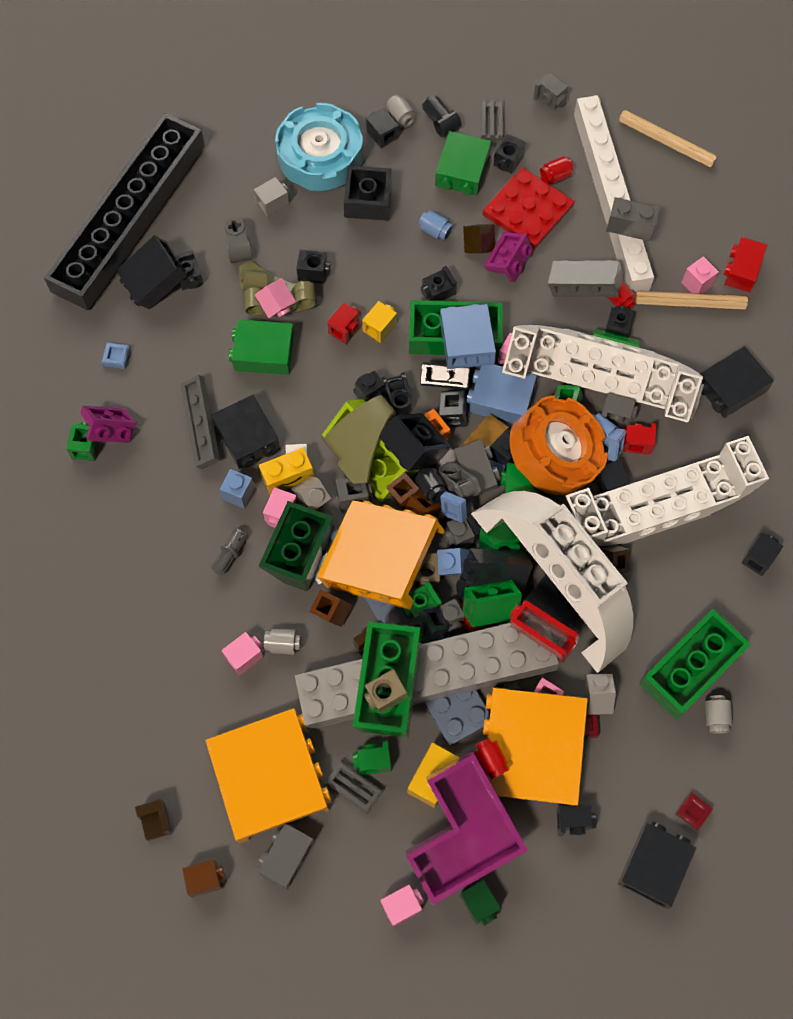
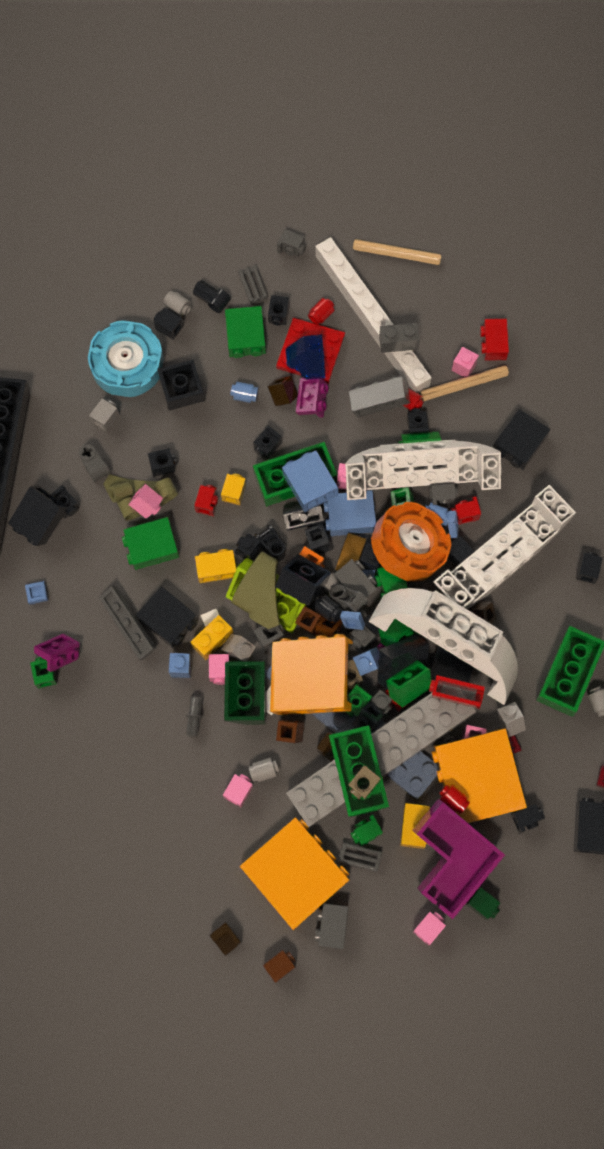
camera: 20 degrees left, 5 degrees up
none -> yellow brick [195,549,236,583]
none -> clear blue slope [286,335,325,379]

